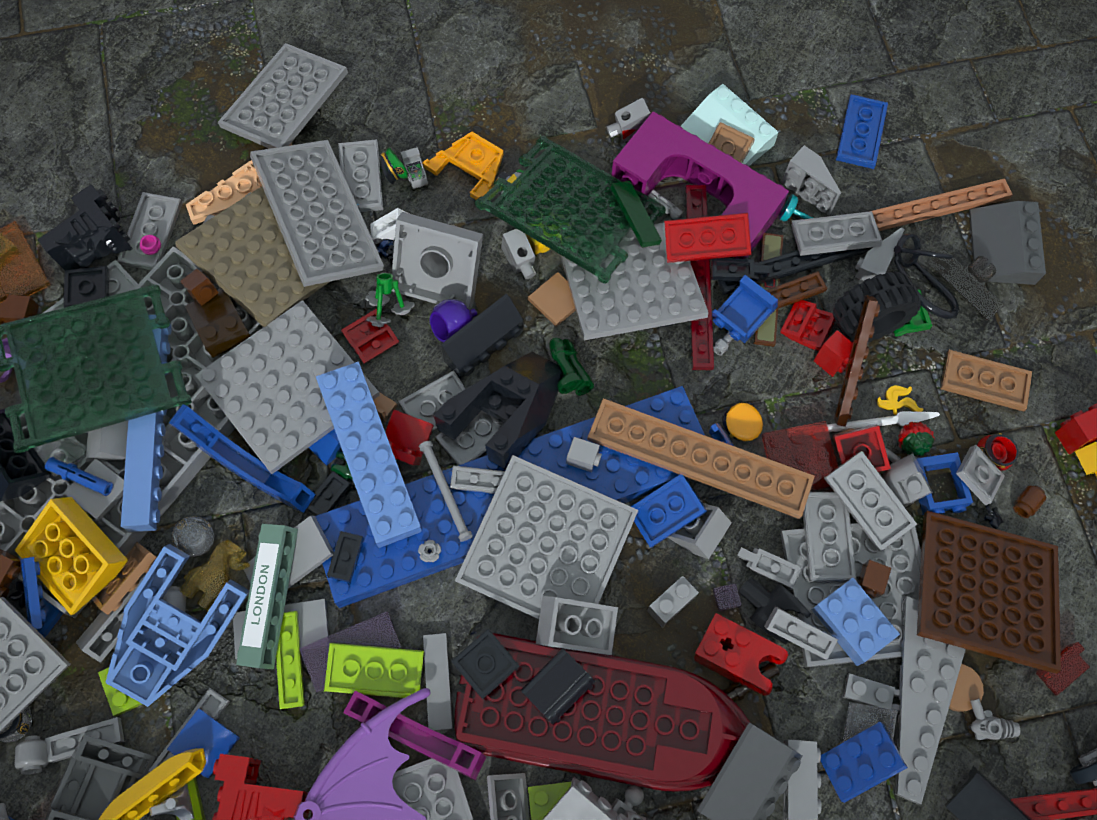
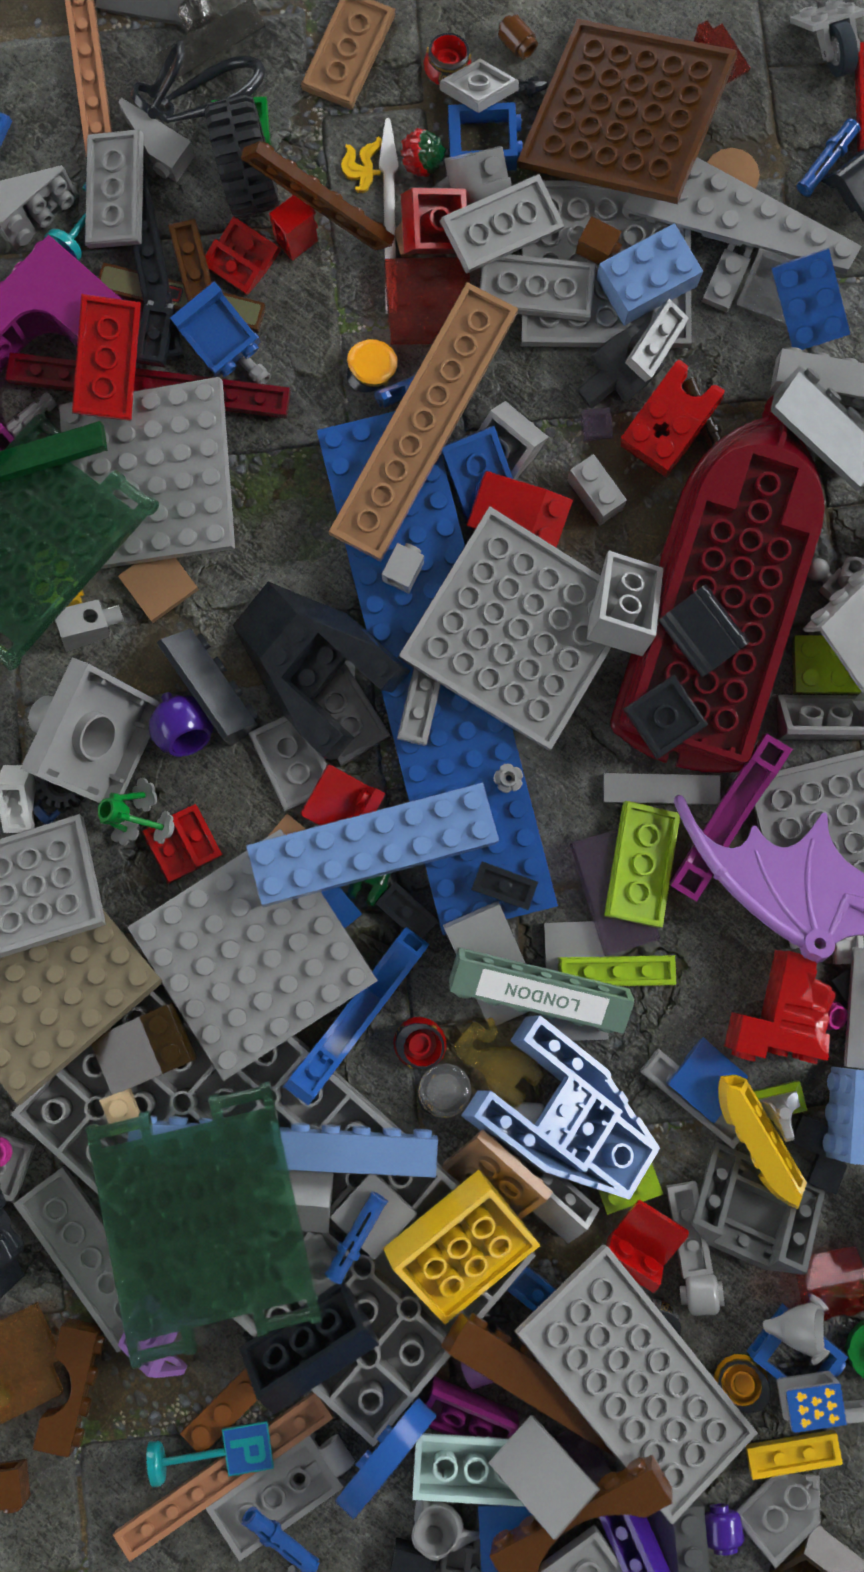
camera: 80 degrees left, 15 degrees up
blue plate [20,557,46,629] -> none
black tile [63,266,109,311] -> none
reddish brown brick [180,269,219,306] -> none
light grey bar [419,441,473,542] -> none
dark green piece [549,338,594,396] -> none
light grey hinge [737,547,802,589] -> none
light grey piece [970,698,1020,740] -> none
none -> tan plate [100,1088,141,1129]
none -> red piece [393,1017,447,1069]
none -> red slope [466,471,573,548]
none -> red bracket [606,1200,689,1293]
none -> blue pin [796,118,861,197]

